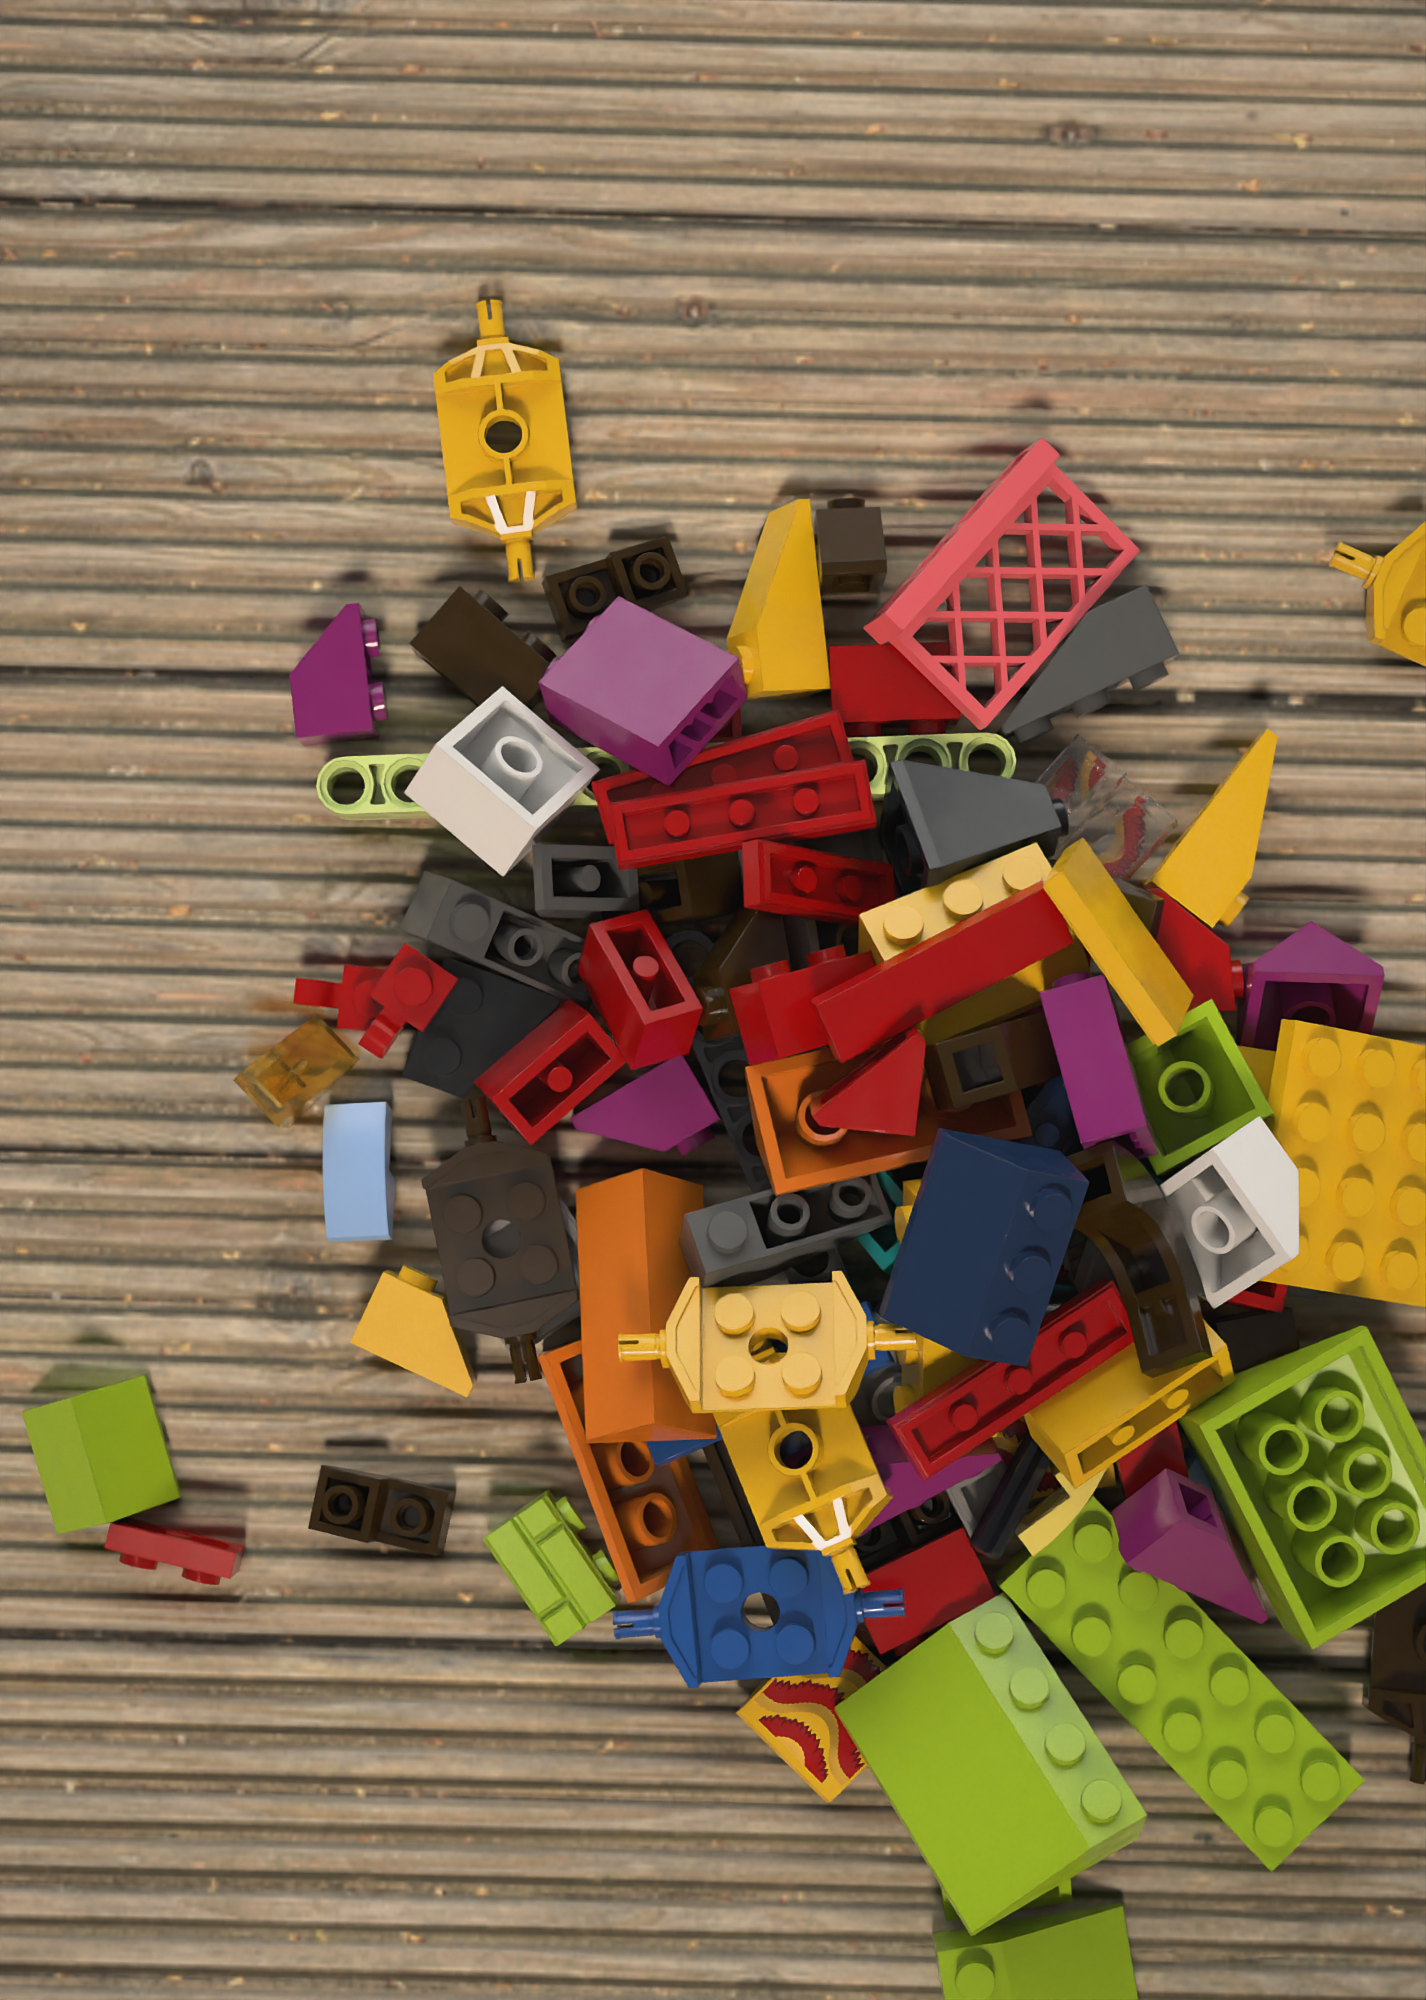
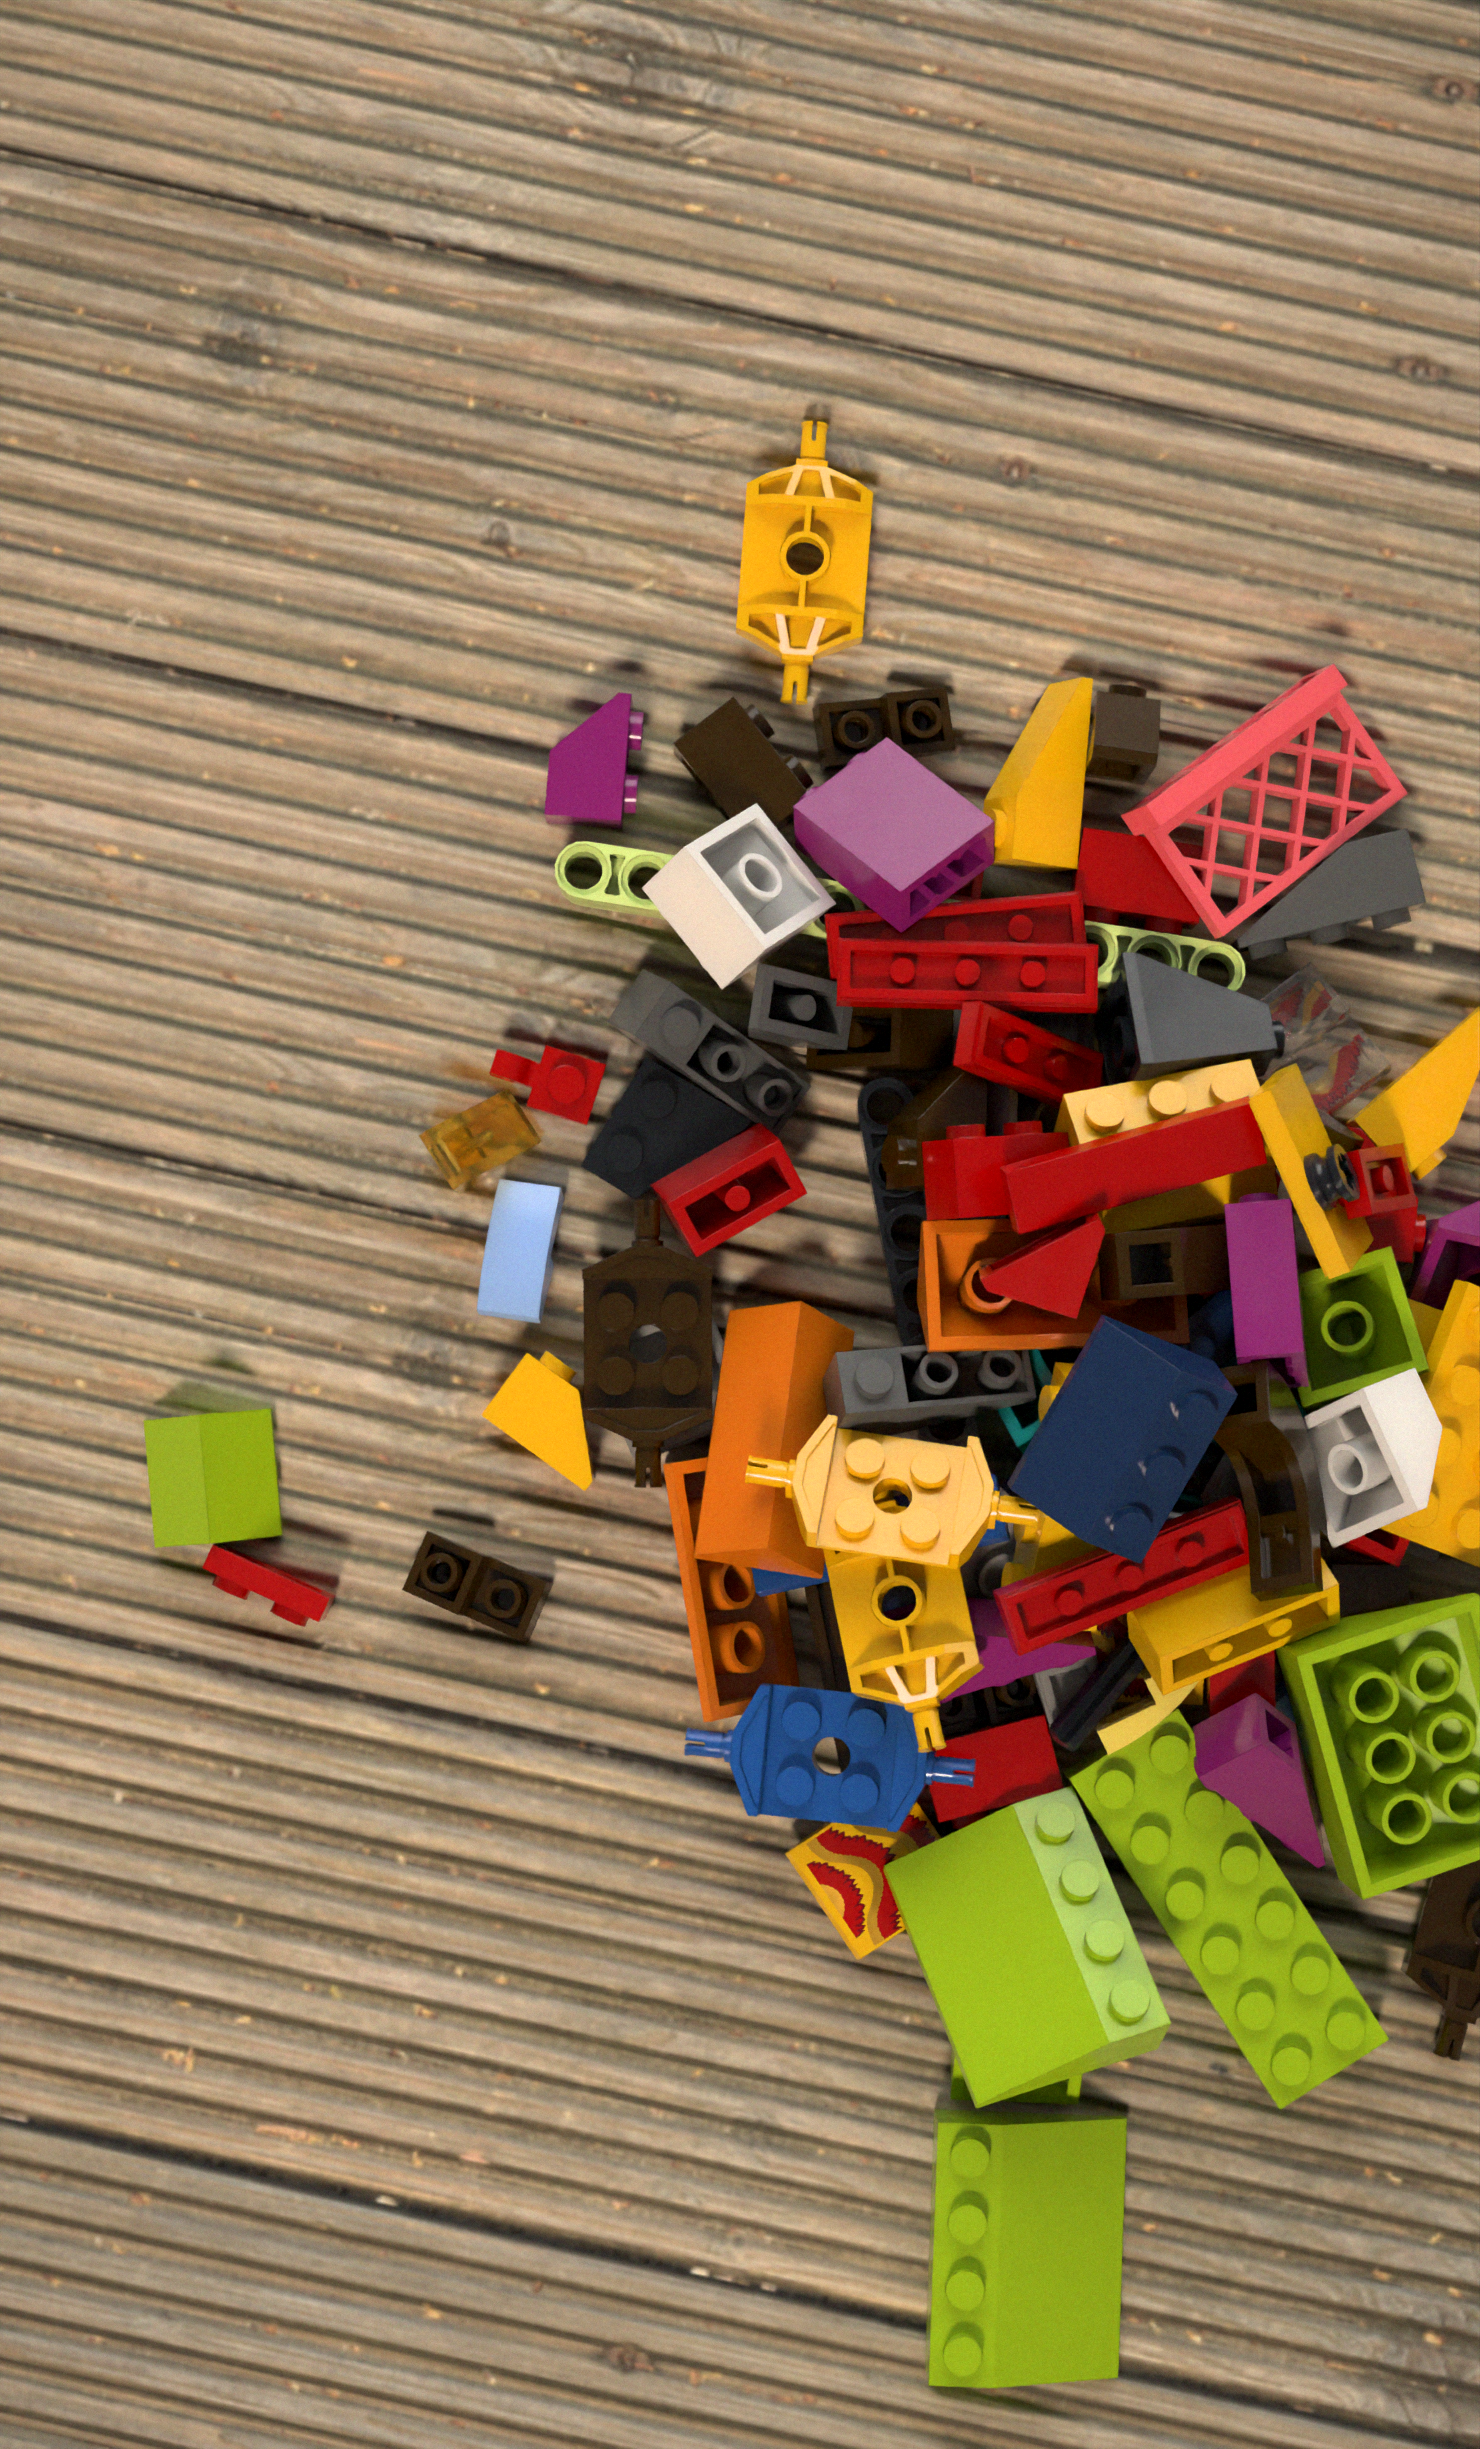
camera: 10 degrees right, 0 degrees up
red plate [358,943,459,1059] -> none
lime brick [482,1490,621,1646] -> none
magenta slope [570,1056,720,1156] -> none
red brick [577,909,703,1070] -> none
none -> black bush [1303,1144,1360,1211]
none -> red plate [1337,1143,1417,1220]

